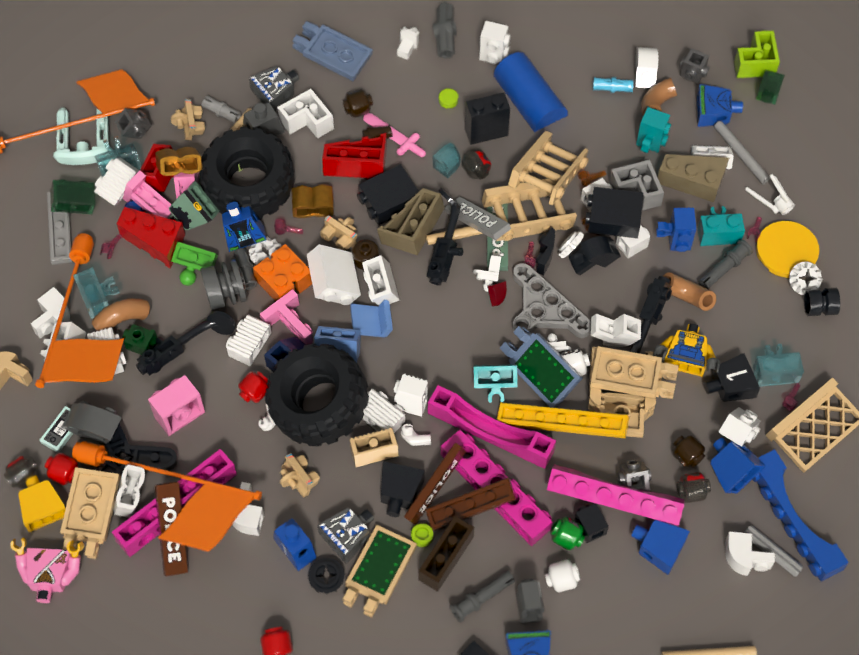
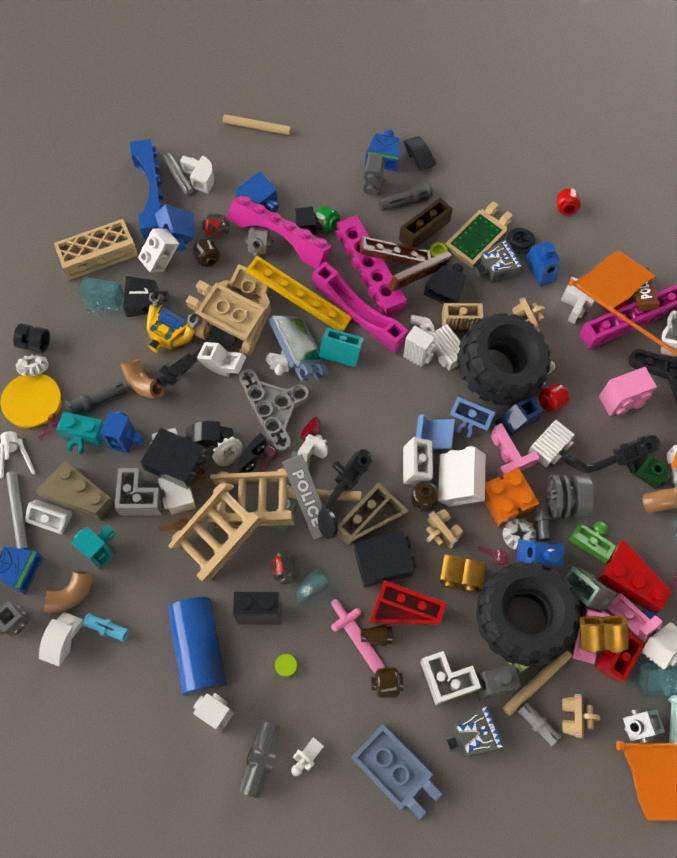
camera: 165 degrees left, 5 degrees up
white head [545,559,581,593] -> none
white head [561,348,591,376] -> none
clear pink hand [782,383,800,411] -> none

